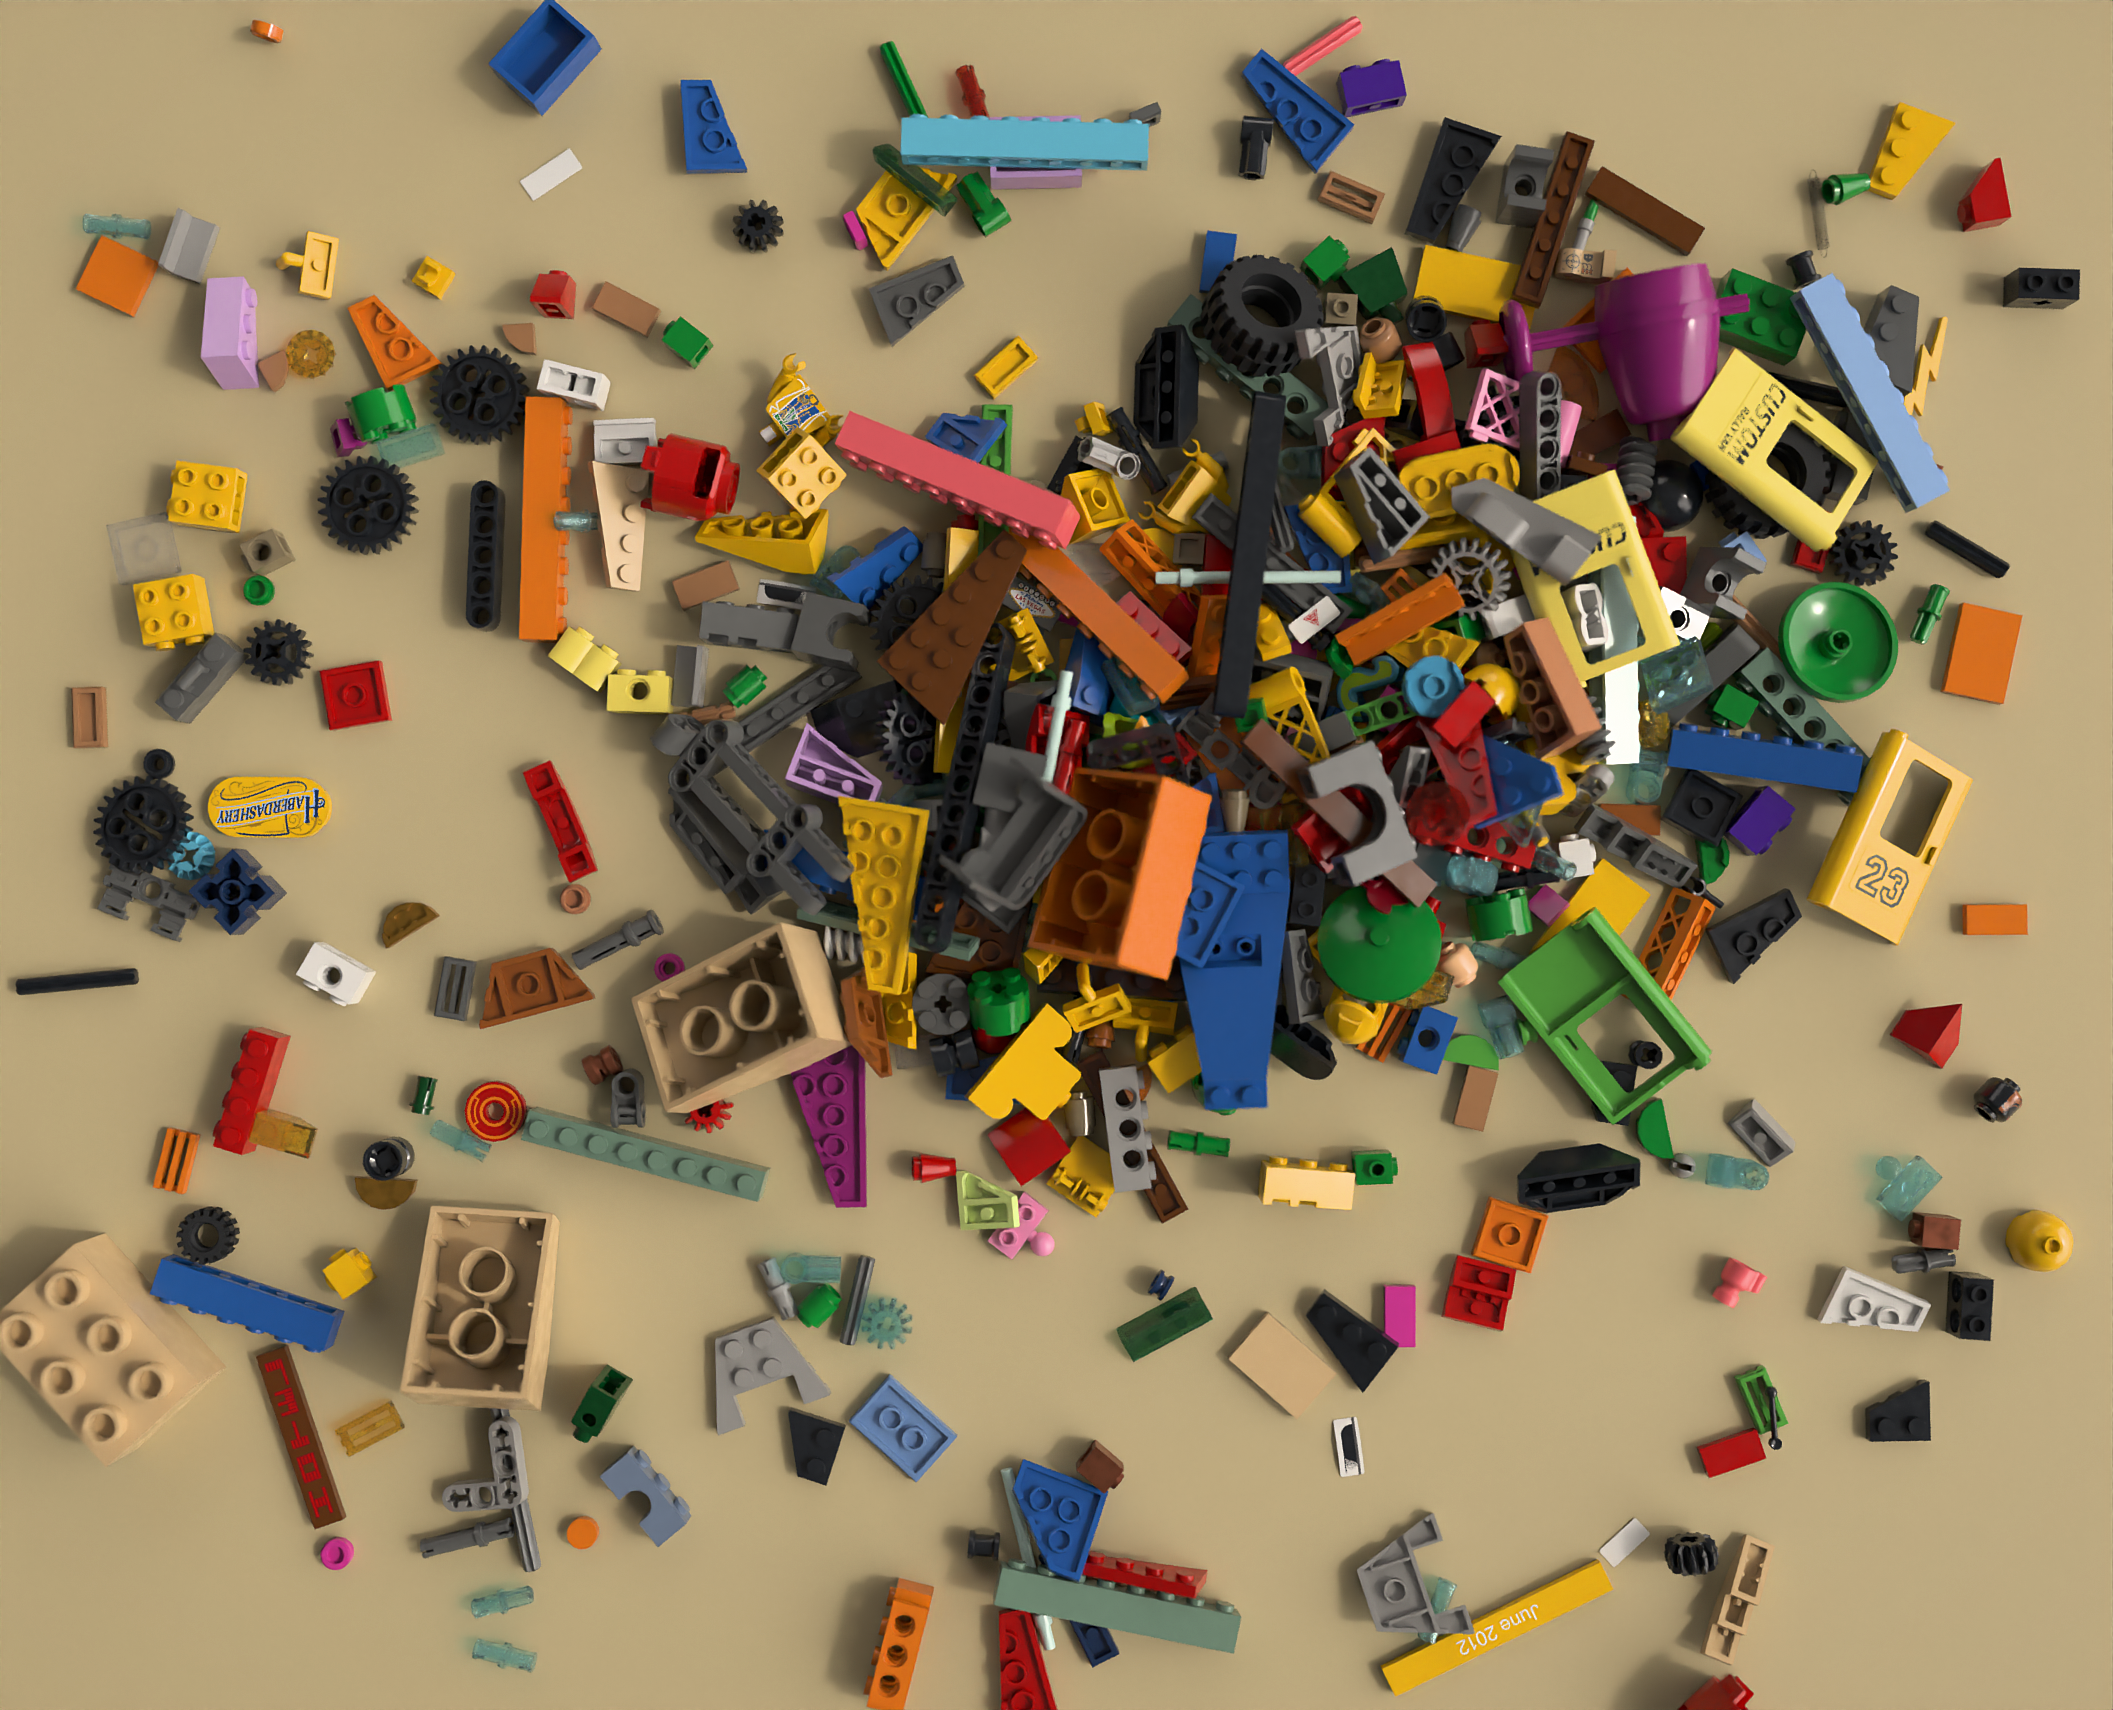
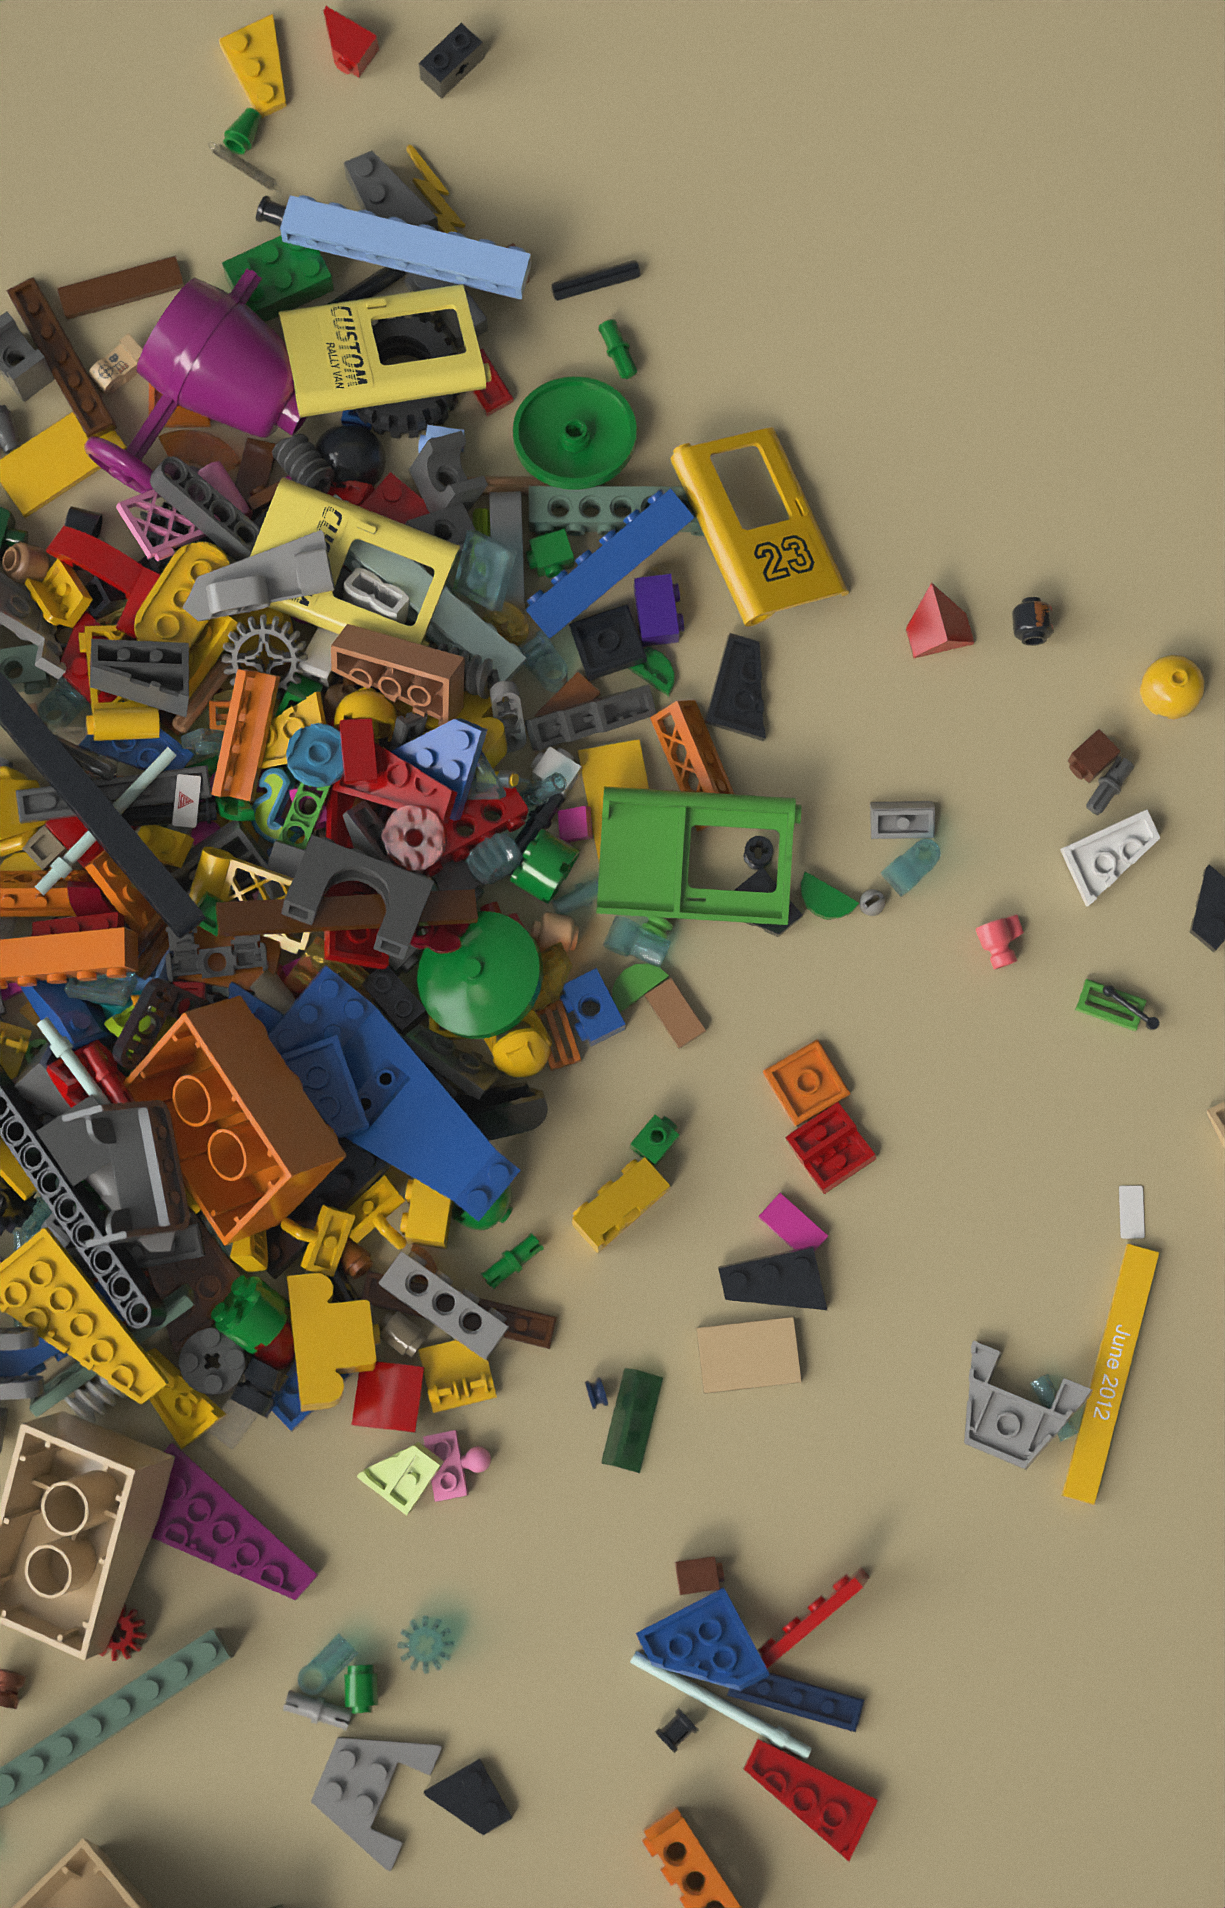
camera: 55 degrees left, 10 degrees down
dark grey piece [611,1068,646,1128] -> none
dark orange wing [840,966,893,1078] -> none
dark grey axle [840,1255,875,1346] -> none
medium blue tile [849,1374,957,1482] -> none
red cone [912,1153,956,1183] -> none
sand green brick [993,1558,1241,1654] -> none
dark grey plate [1249,766,1288,809] -> none
sticker [1333,1417,1364,1477] -> none
black wheel [1405,296,1447,342] -> none
red slope [1464,320,1509,369] -> none
black wedge [1517,1143,1641,1213] -> none
light grey piece [1572,199,1598,251] -> none
black gear [1664,1532,1719,1577] -> none
black hand [1682,876,1724,909] -> none
red tile [1697,1427,1767,1478] -> none
black gear [1828,520,1898,587] -> none
clear light blue plate [1876,1155,1943,1222] -> none
orange tile [1940,602,2023,705] -> none
black brick [1945,1271,1994,1341] -> none
orange tile [1963,904,2028,935] -> none

